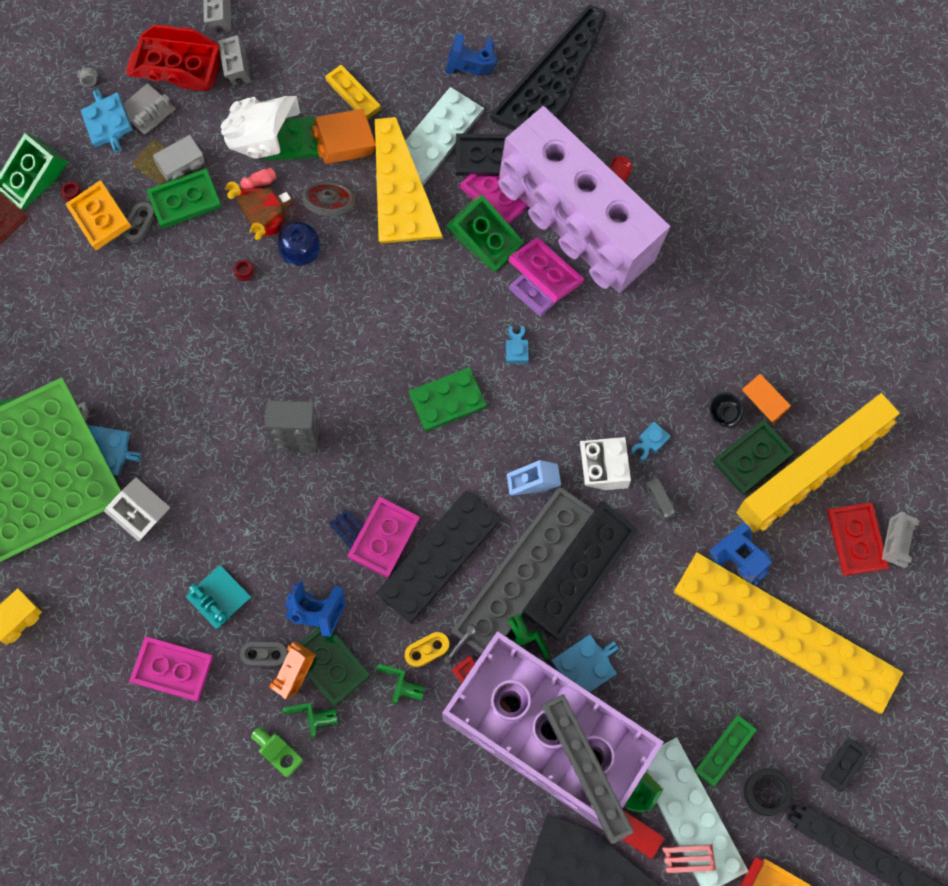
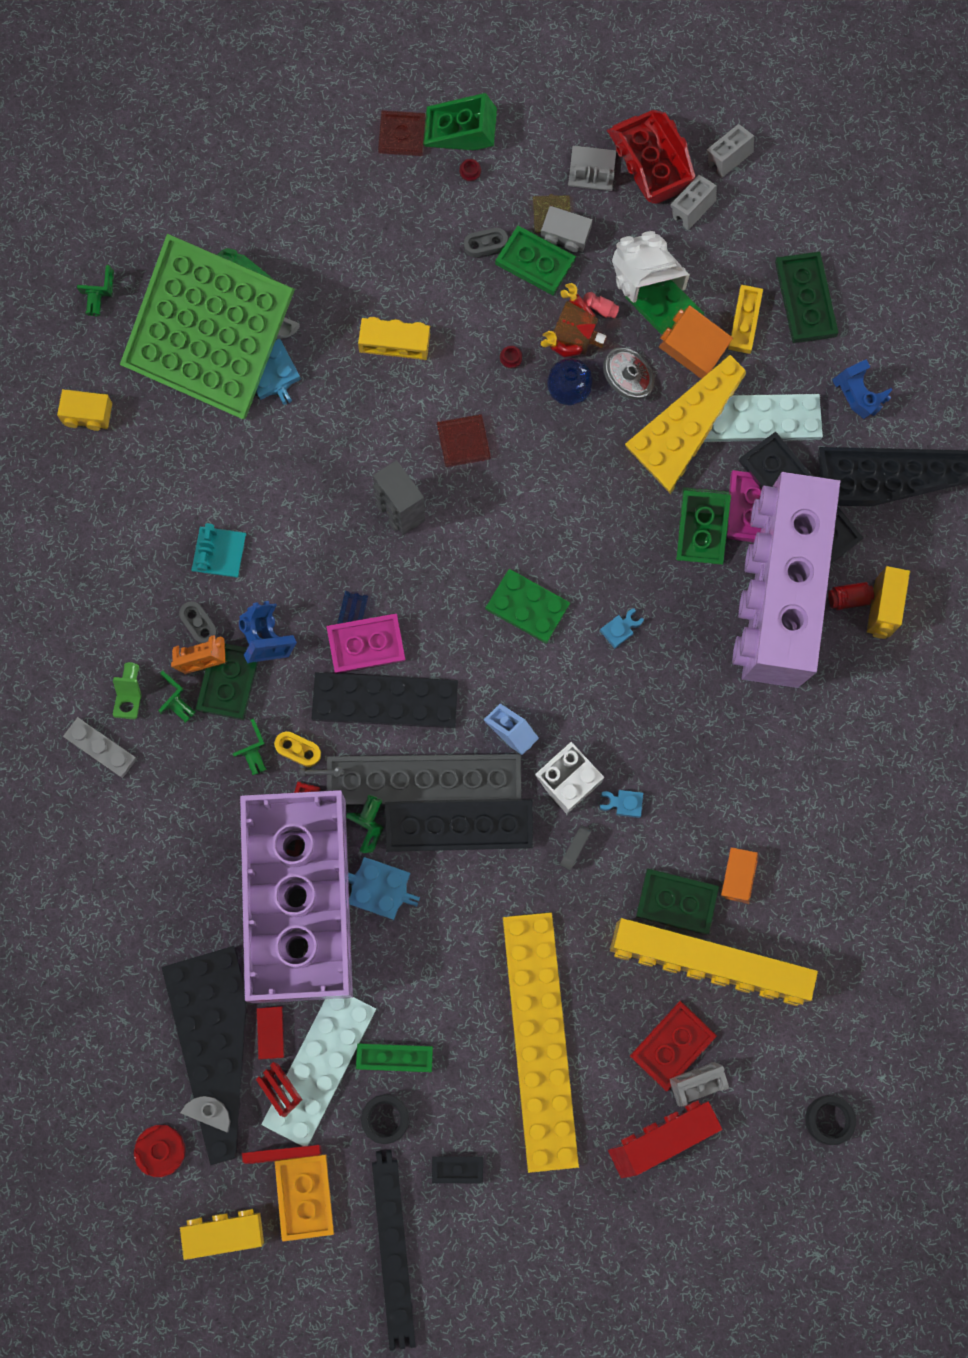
camera: 50 degrees right, 5 degrees up
light orange plate [66,180,132,250] -> none
light grey plate [77,67,98,87] -> none
dark azure plate [81,89,133,152] -> none
white slope [104,478,170,542] -> none
dark pink plate [129,636,213,702] -> none
dark pink plate [508,238,584,303] -> none
medium lavender plate [509,274,555,317] -> none
dark grey tile [541,694,634,844] -> none
green plate [626,773,664,812] -> none
black hair [709,392,745,428] -> none
blue tile [710,522,772,585] -> none
none -> light grey plate [63,717,137,778]
none -> yellow brick [358,317,430,360]
none -> clear red tile [437,414,491,468]
none -> red wedge [608,1100,723,1178]
none -> dark green plate [775,251,839,343]
none -> yellow brick [867,566,910,639]

